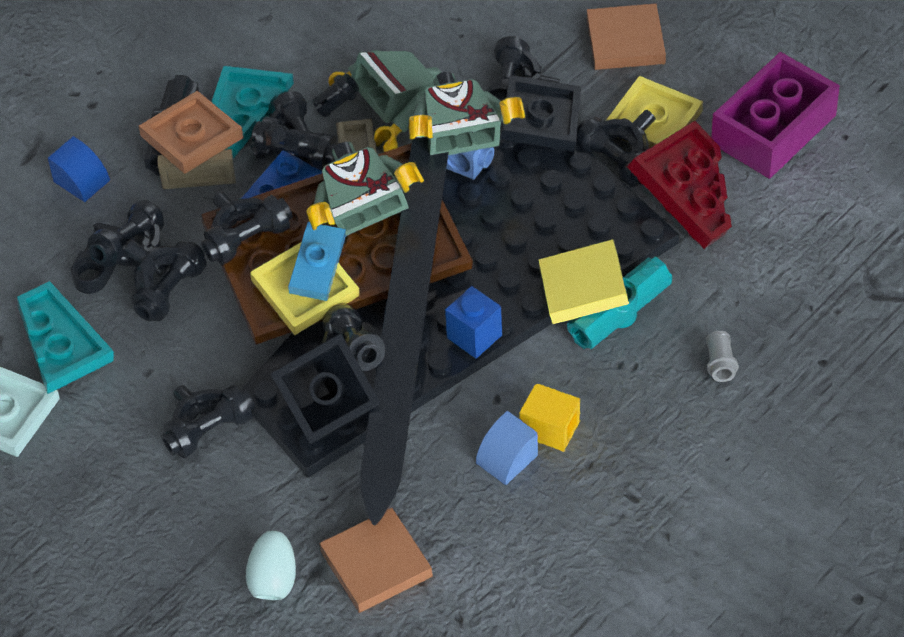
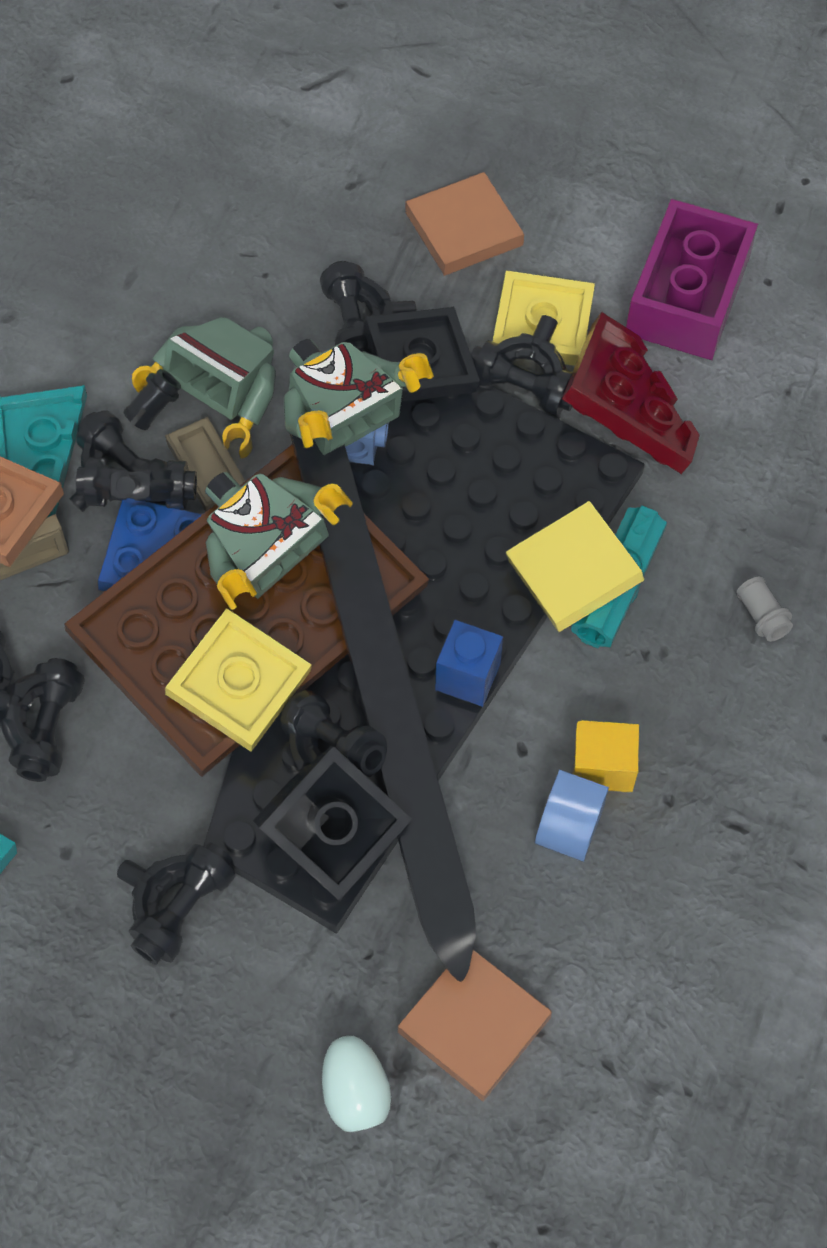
camera: 25 degrees left, 10 degrees up
black piece [201,192,293,265] -> none
dark azure plate [288,222,346,301] -> none

